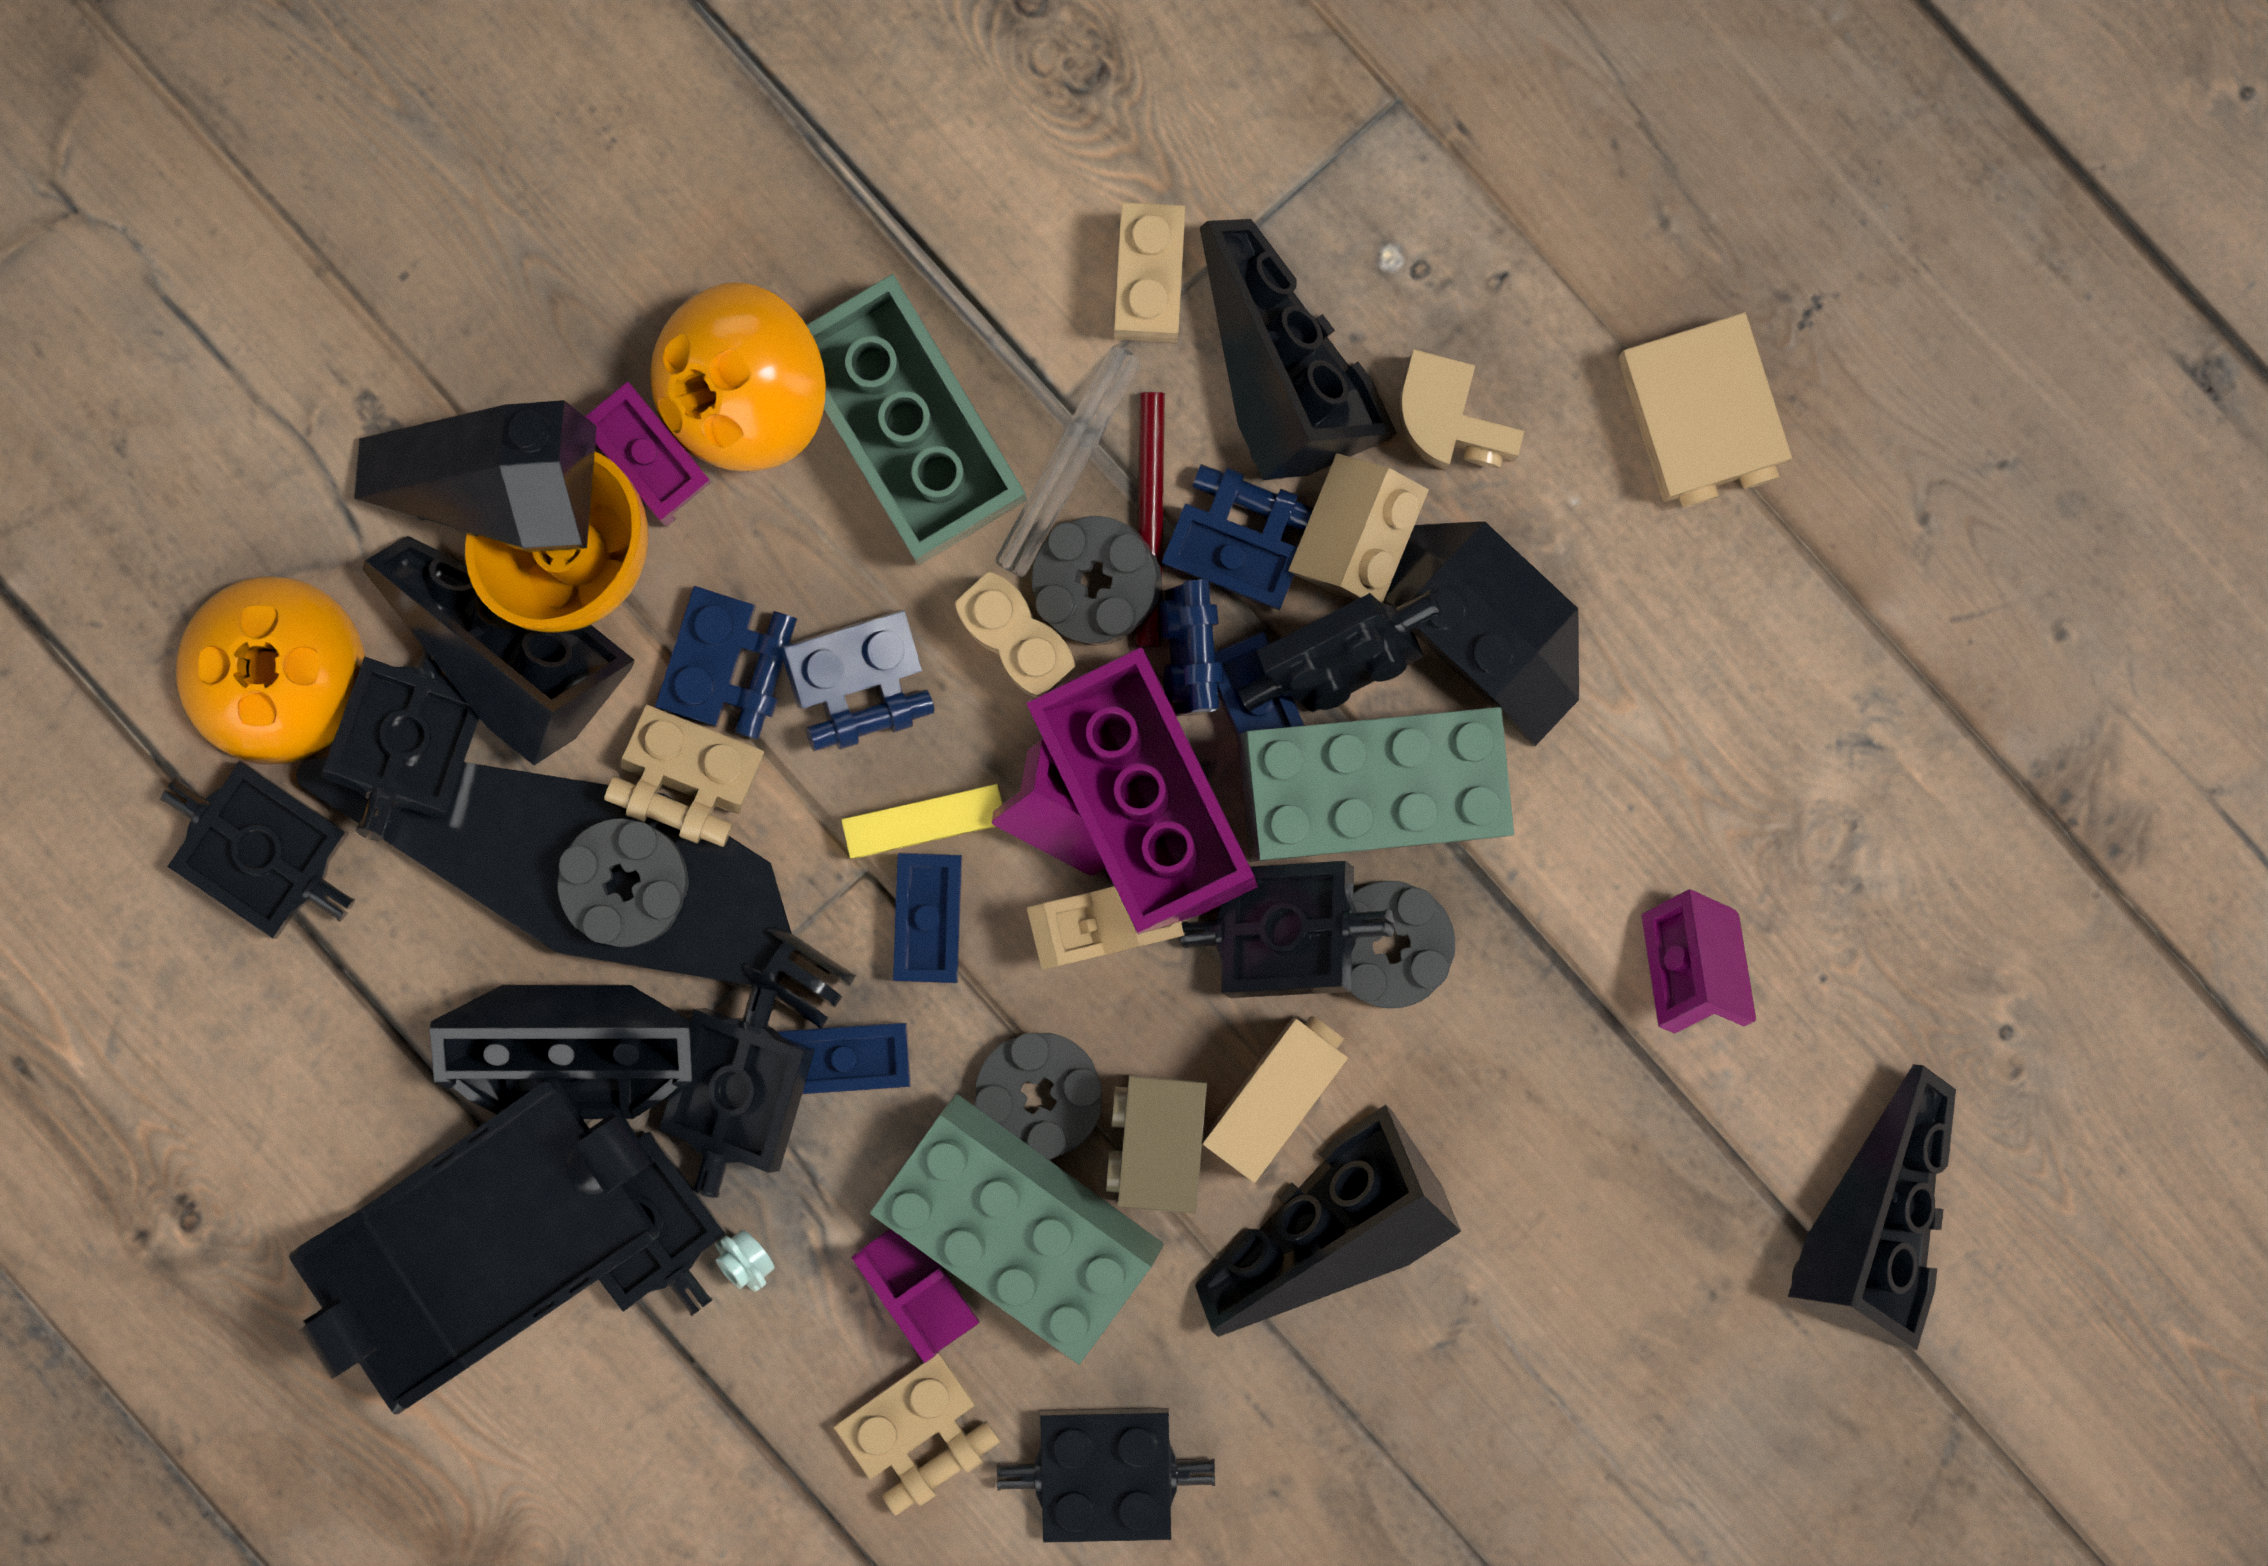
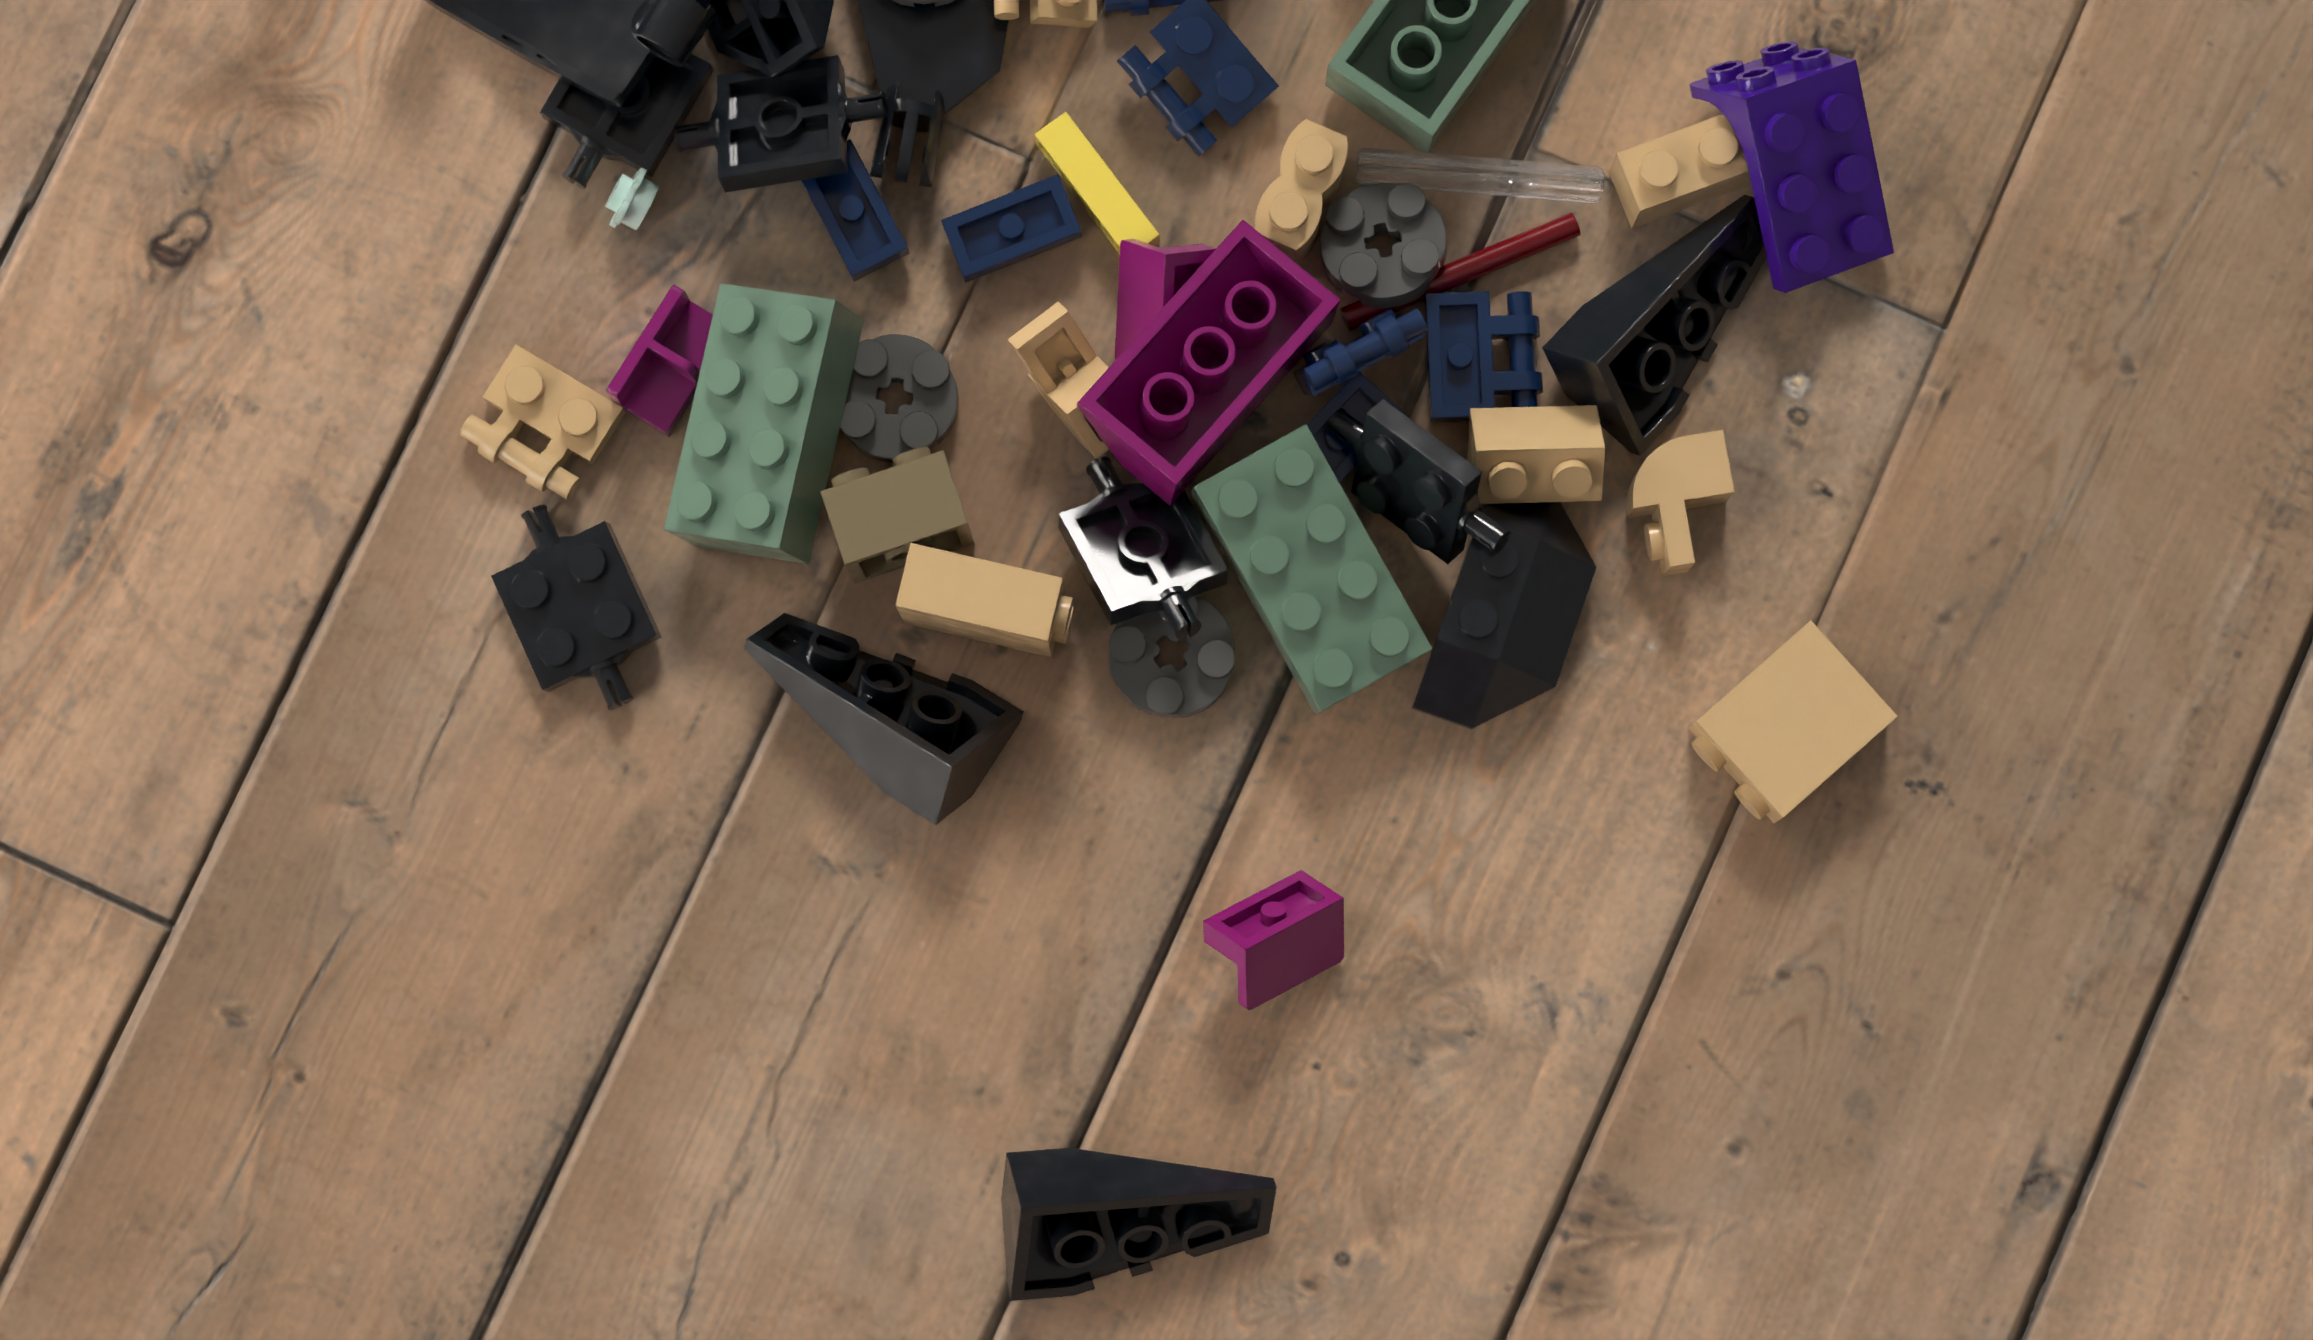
camera: 70 degrees right, 5 degrees down
none -> dark purple bracket [1689,41,1894,293]

